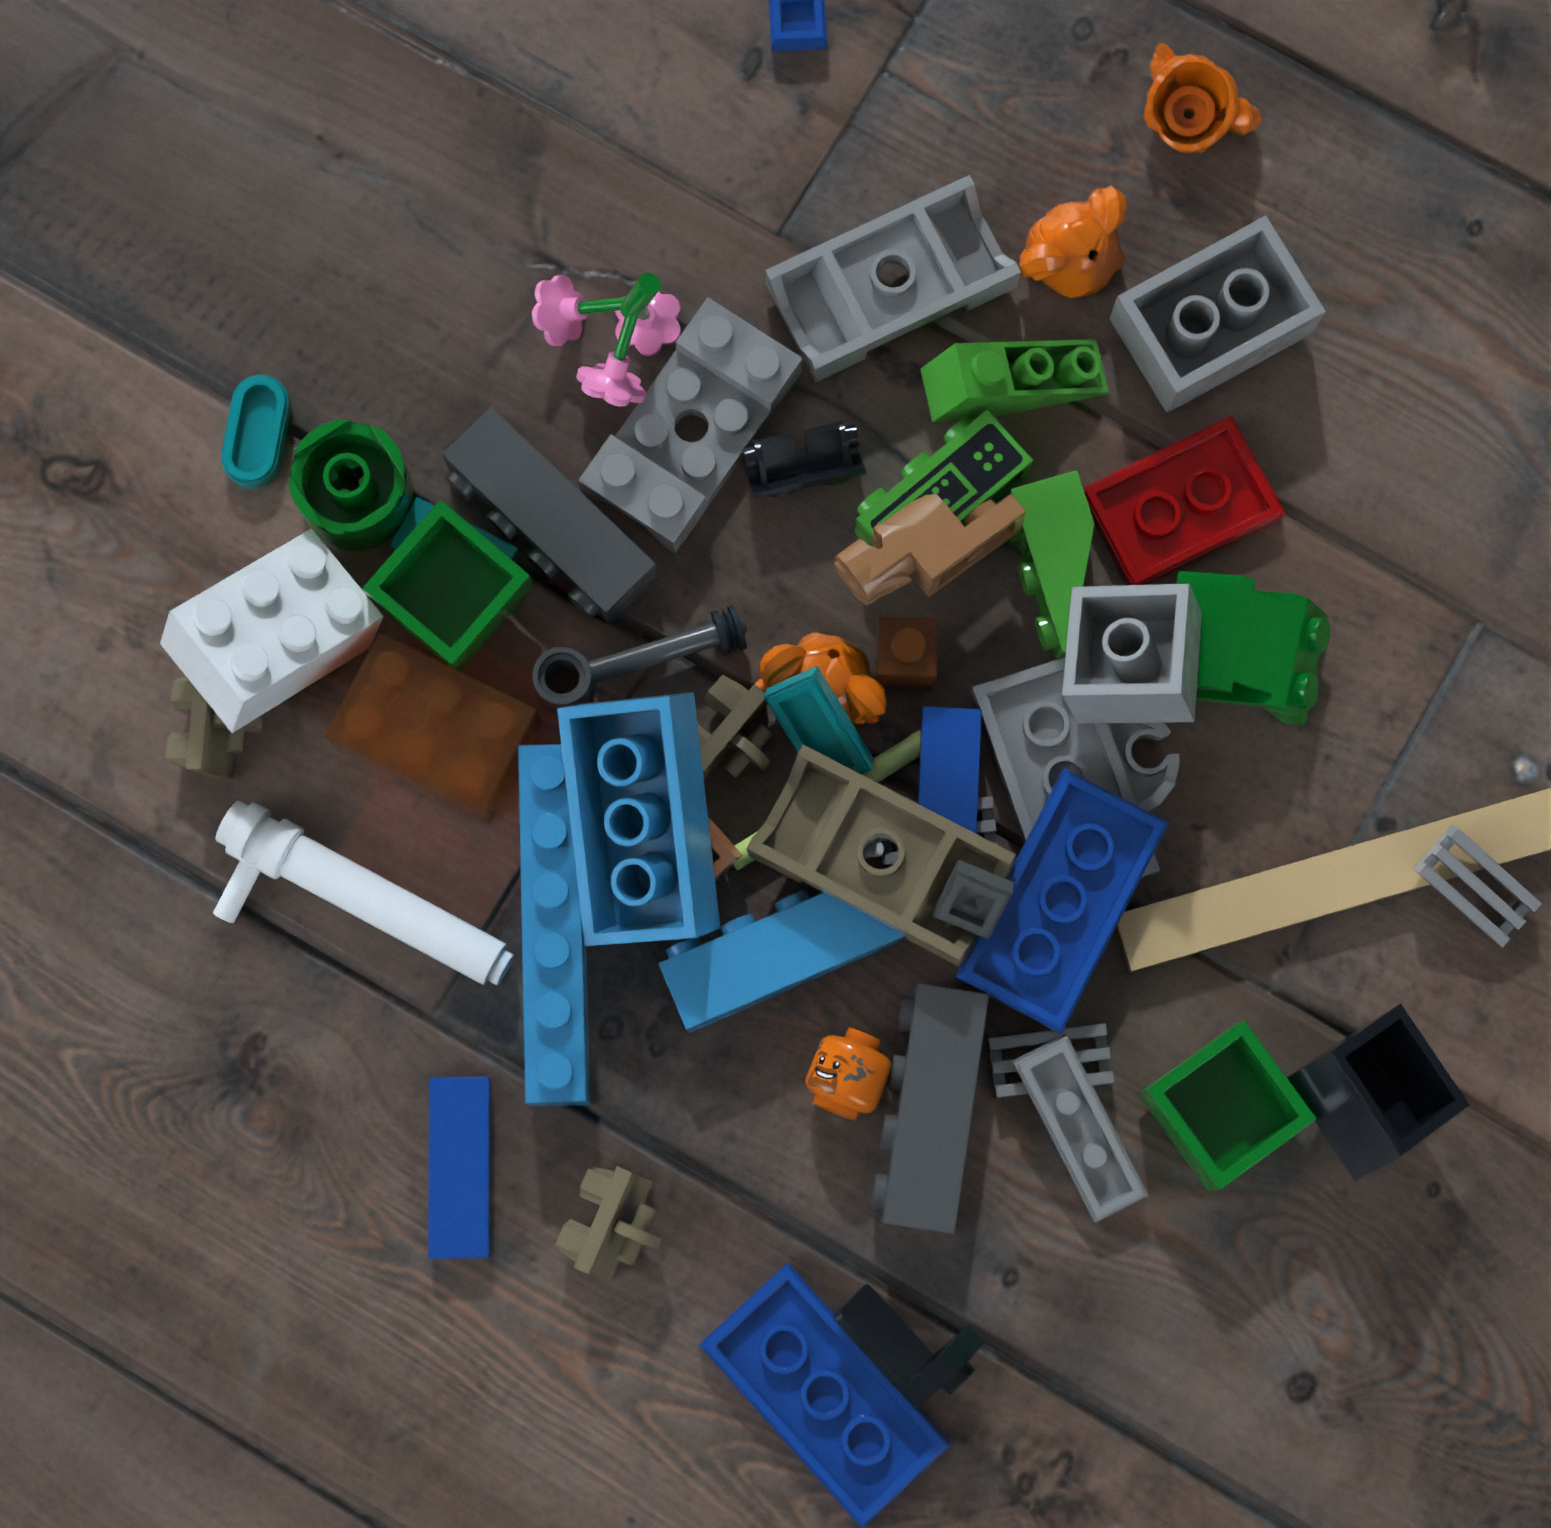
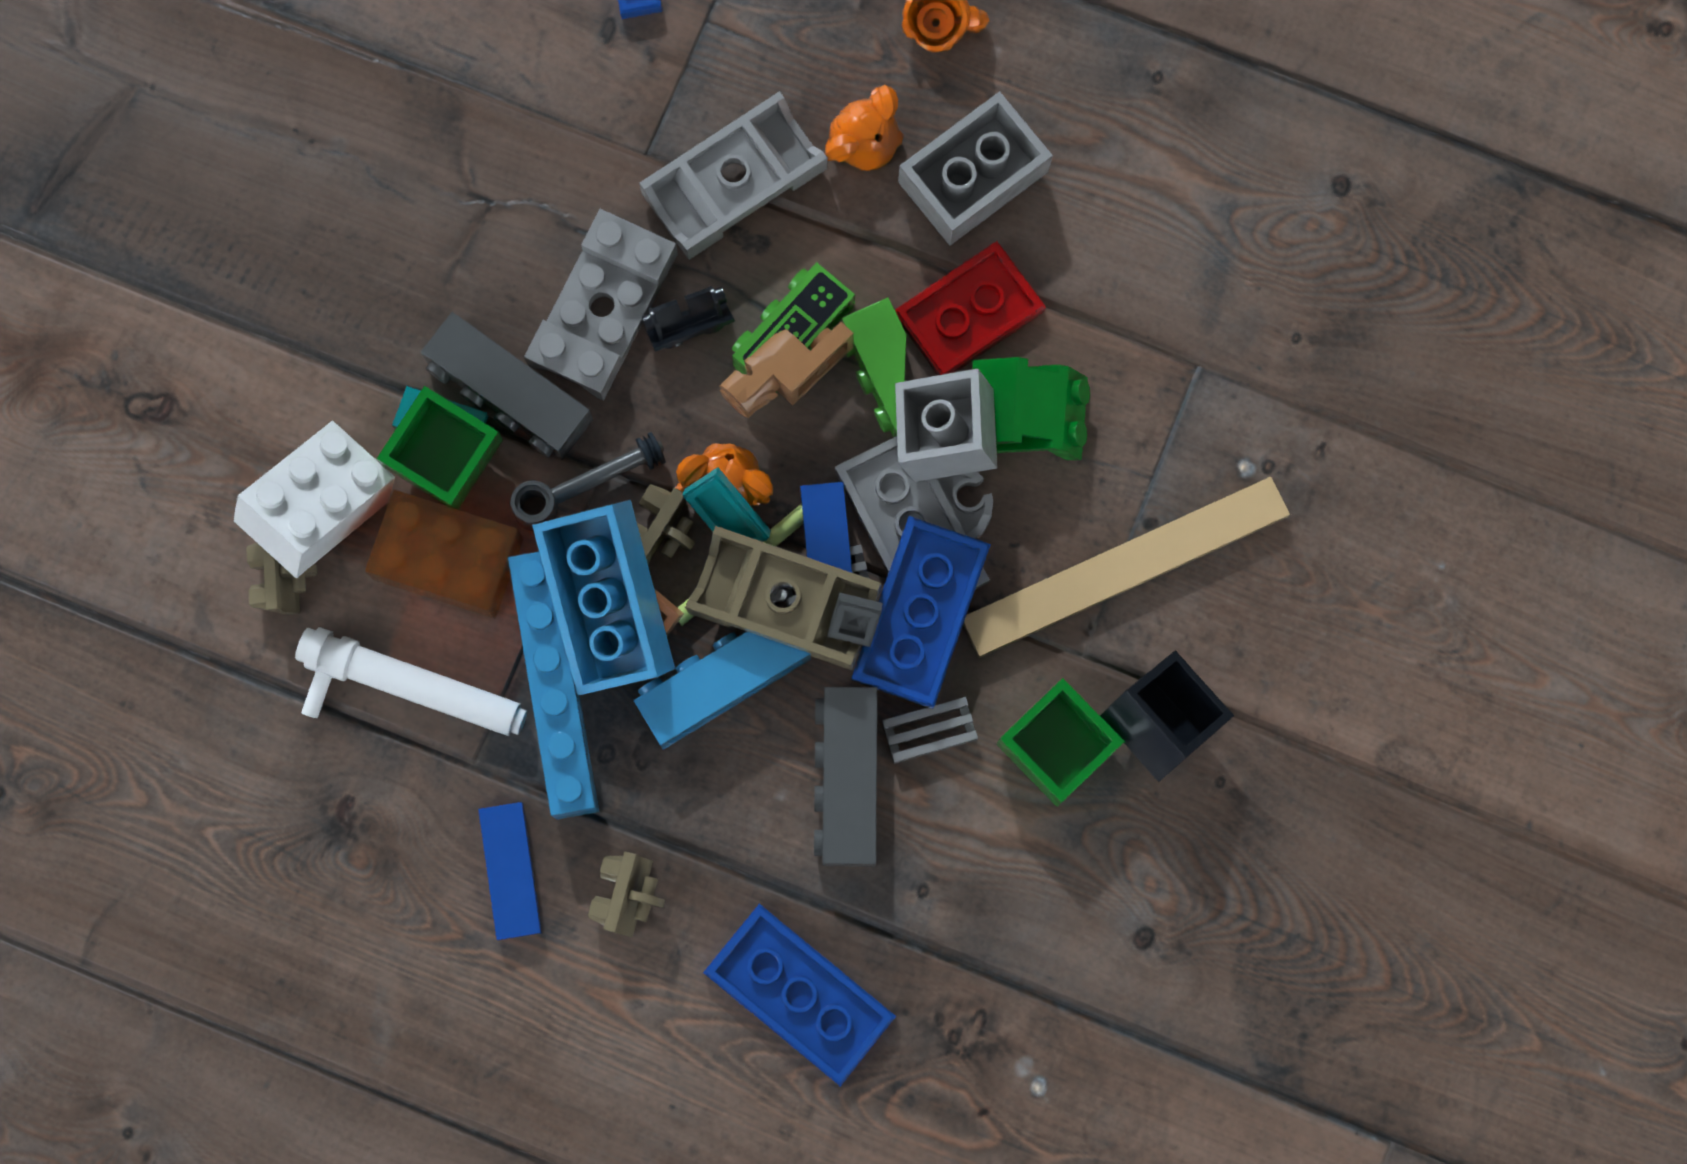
camera: 10 degrees left, 0 degrees up
teal tile [221,375,292,489] -> none
green brick [289,420,414,551] -> none
bright pink plant [532,273,682,406] -> none
orange head [805,1027,892,1121] -> none
black bracket [834,1284,984,1409] -> none
reddish brown brick [875,617,938,690] -> none
bright green slope [920,339,1109,422] -> none
light grey tile [1012,1034,1148,1223] -> none
light grey tile [1413,825,1542,948] -> none

